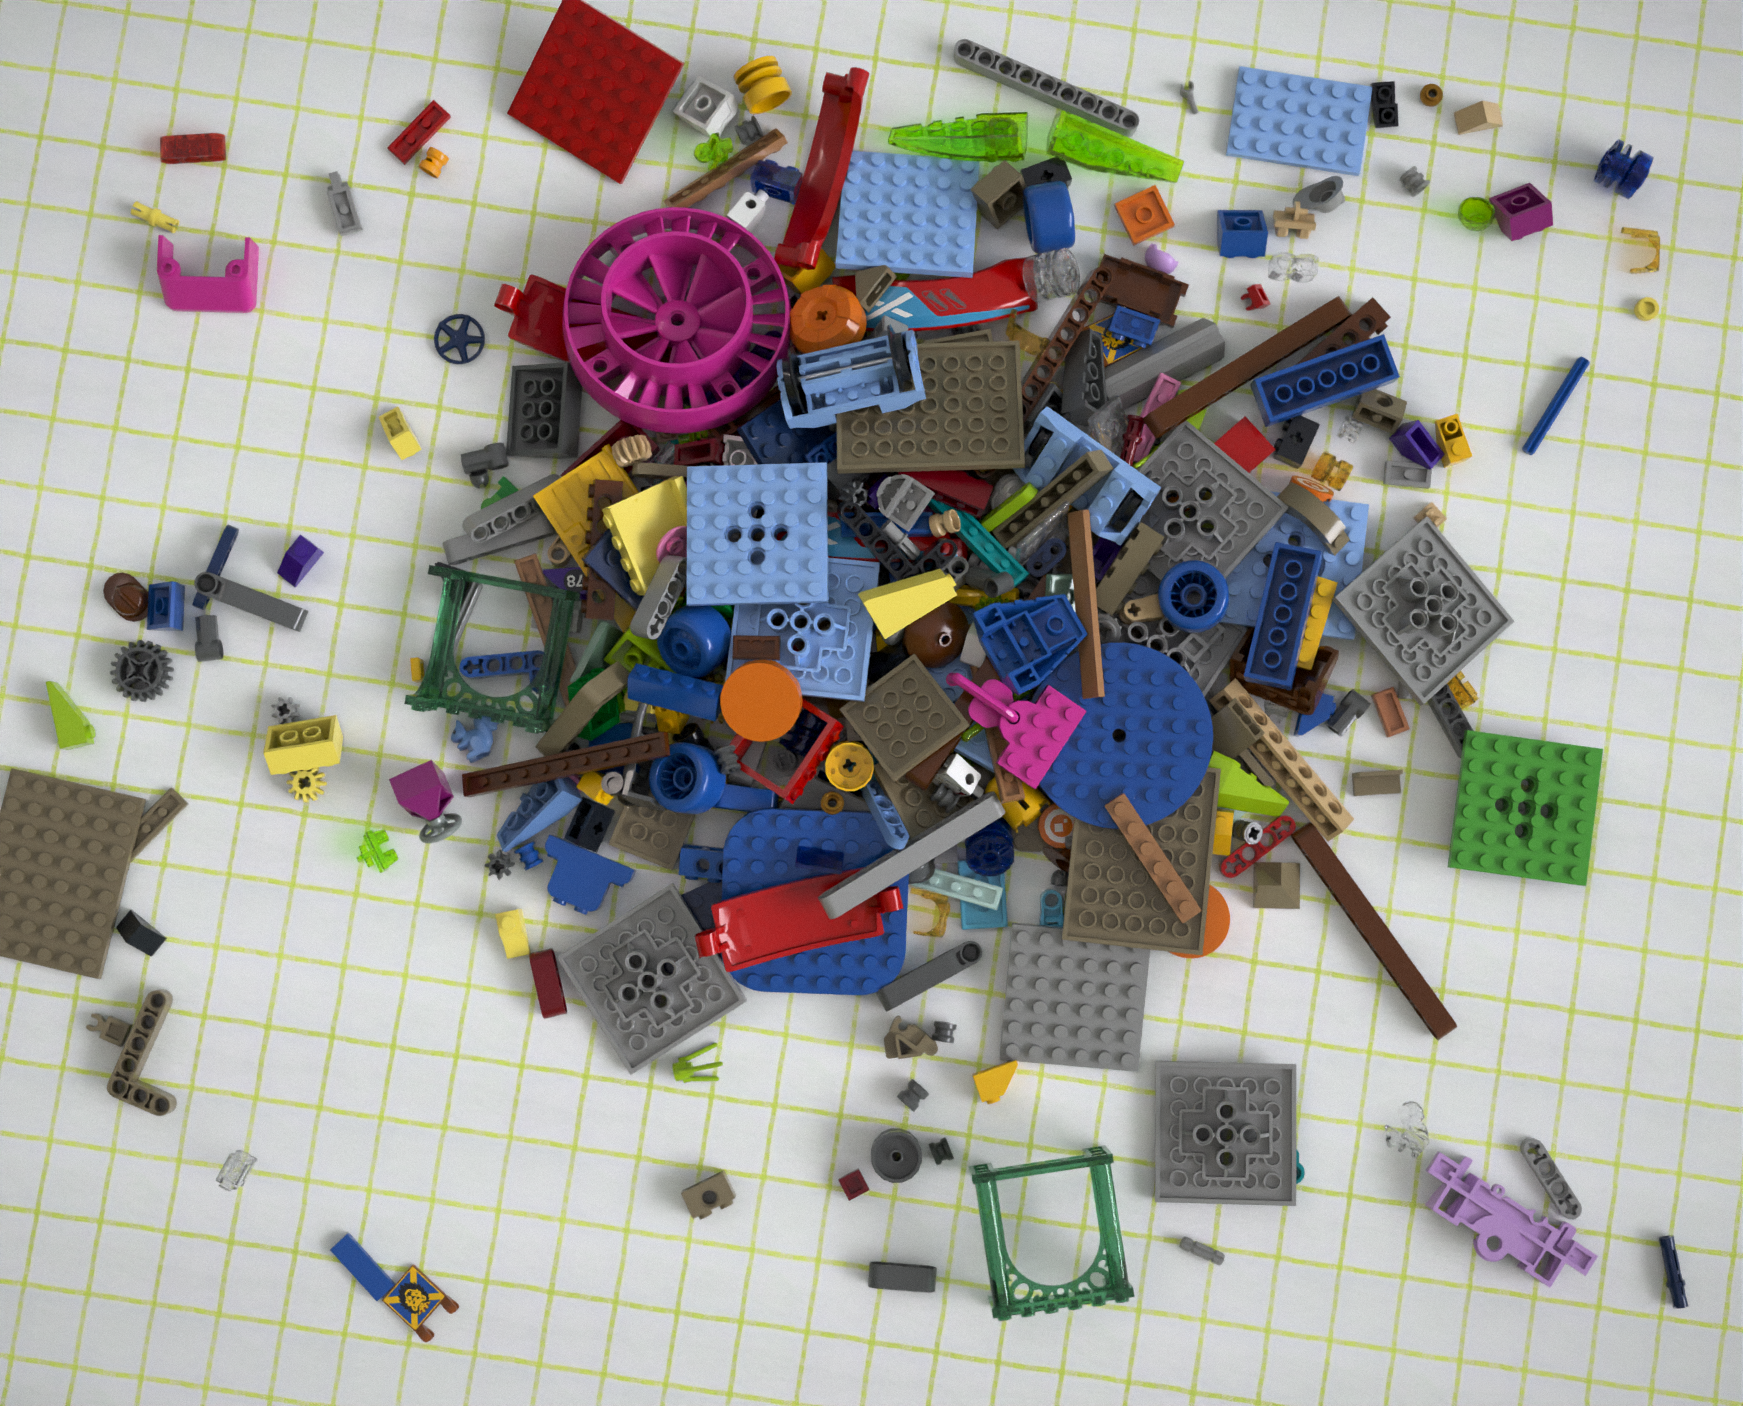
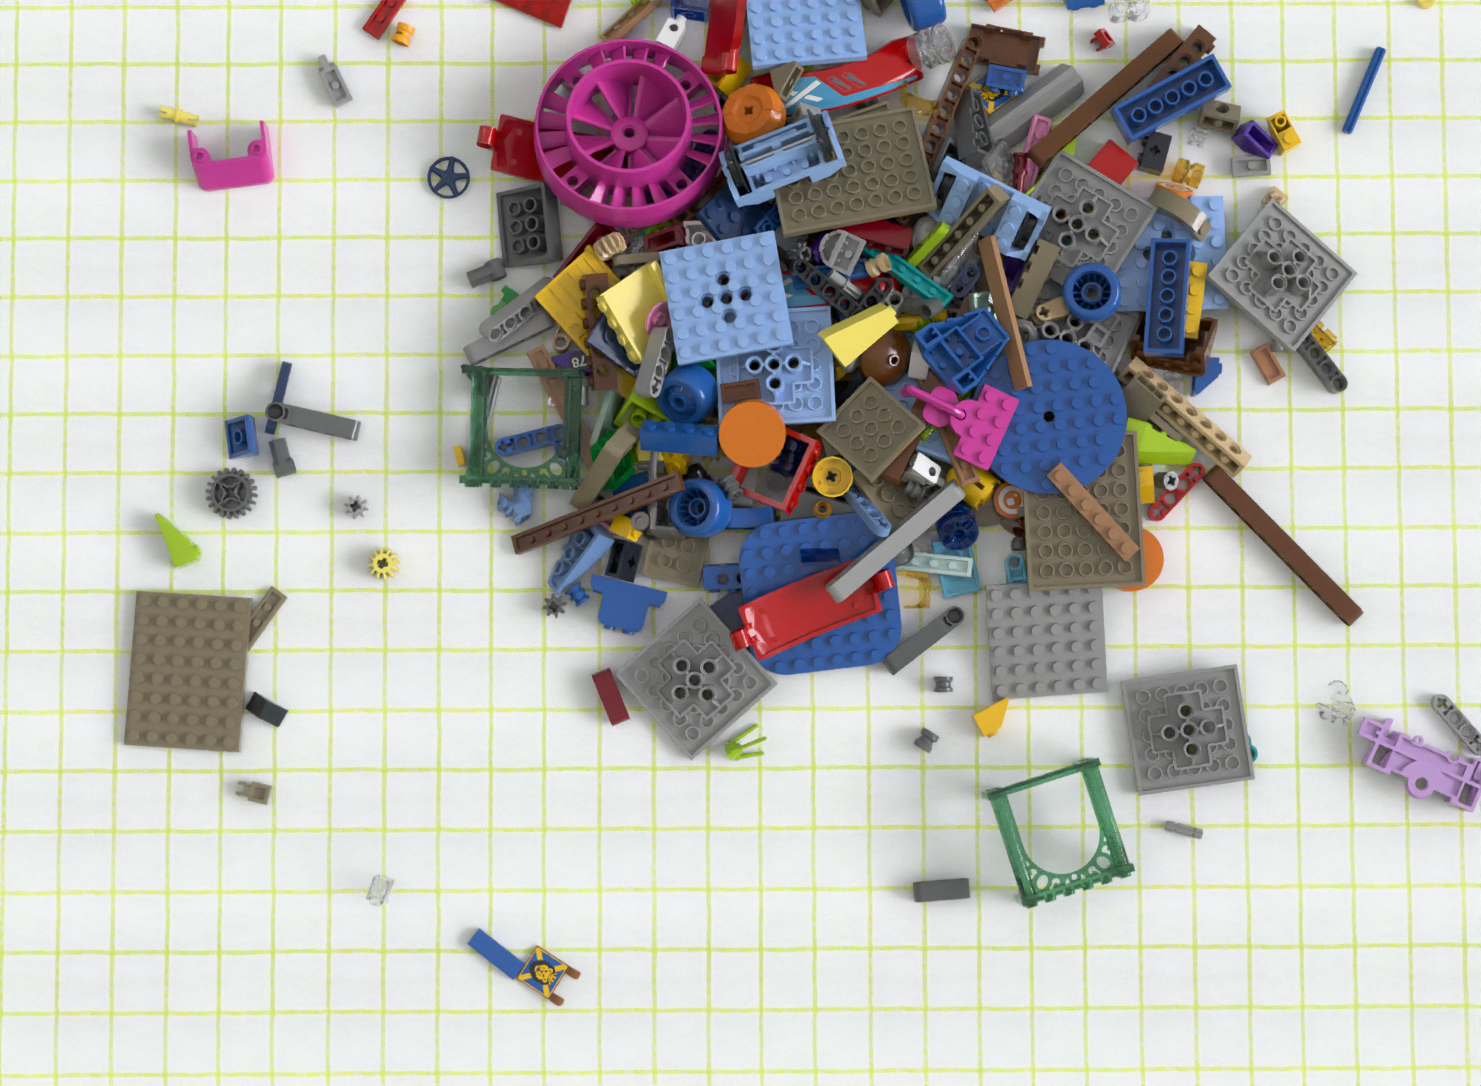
camera: 10 degrees left, 0 degrees up
reddish brown piece [103,573,148,622] -> none
dark tan beam [107,989,177,1116] -> none
clear red beam [160,133,226,164] -> none
light yellow brick [263,715,343,775] -> none
dark purple slope [277,534,324,588] -> none
clear neon green hips [356,829,398,873] -> none
light yellow arch [378,406,422,460] -> none
magenta piece [389,760,462,843] -> none
dark grey hinge [469,470,489,488] -> none
light yellow arch [495,909,531,959] -> none
dark tan brick [681,1170,736,1220] -> none
dark red plate [838,1168,870,1201] -> none
dark grey wheel [871,1128,922,1183] -> none
dark tan piece [884,1016,938,1059] -> none
pearl dark grey wheel [928,1137,954,1166] -> none
lavender hair [1145,243,1179,274] -> none
dark tan slope [1253,862,1300,909] -> none
dark grey piece [1326,689,1371,737] -> none
dark tan panel [1352,770,1403,796] -> none
bright green plate [1447,730,1603,886] -> none

